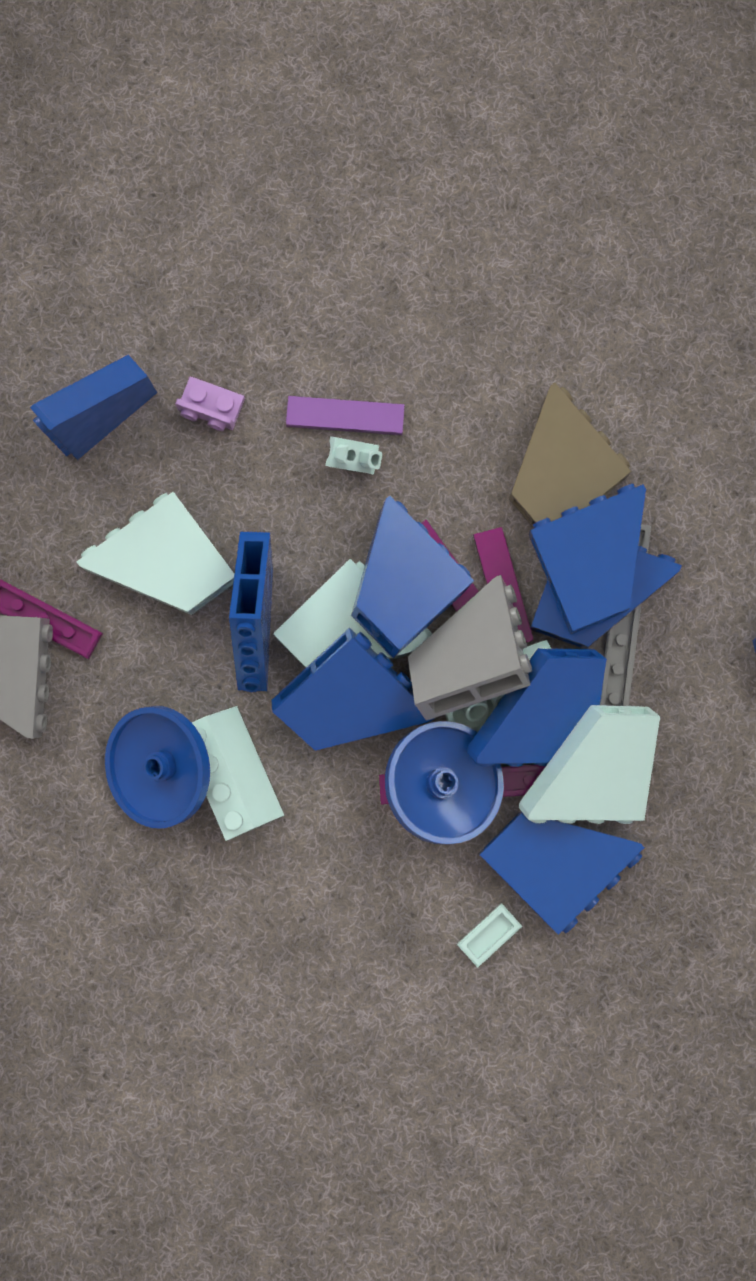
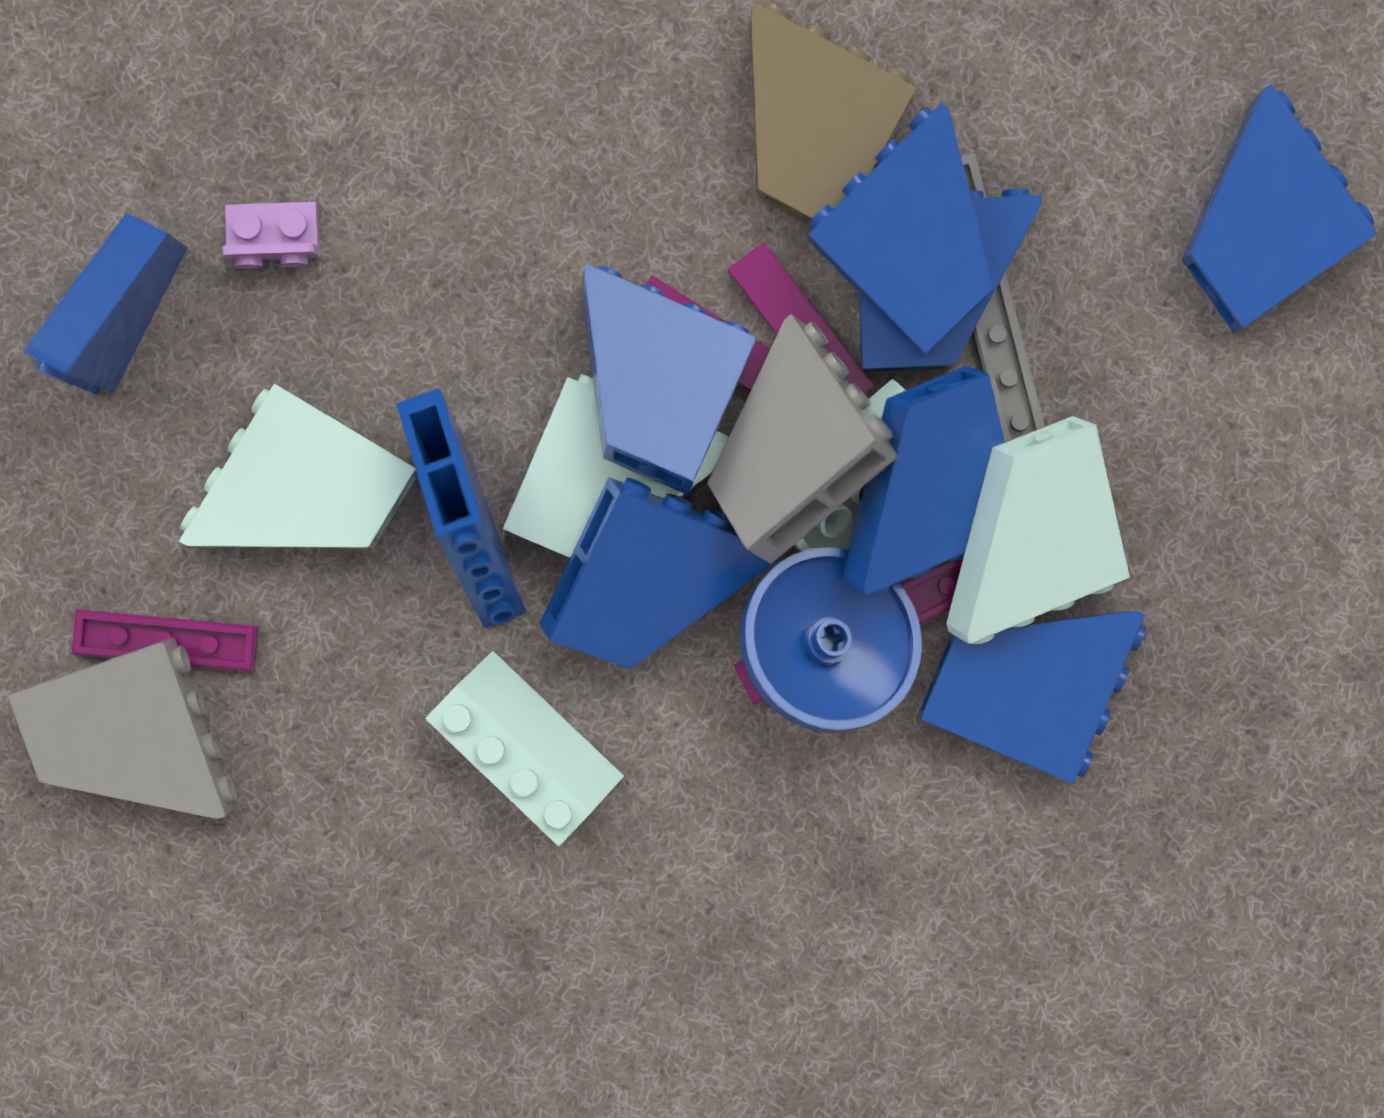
camera: 30 degrees left, 5 degrees up
blue dish [105,706,210,829] -> none
medium lavender tile [286,396,405,435] -> none
light aqua hips [325,436,382,474] -> none
light aqua tile [457,903,523,968] -> none

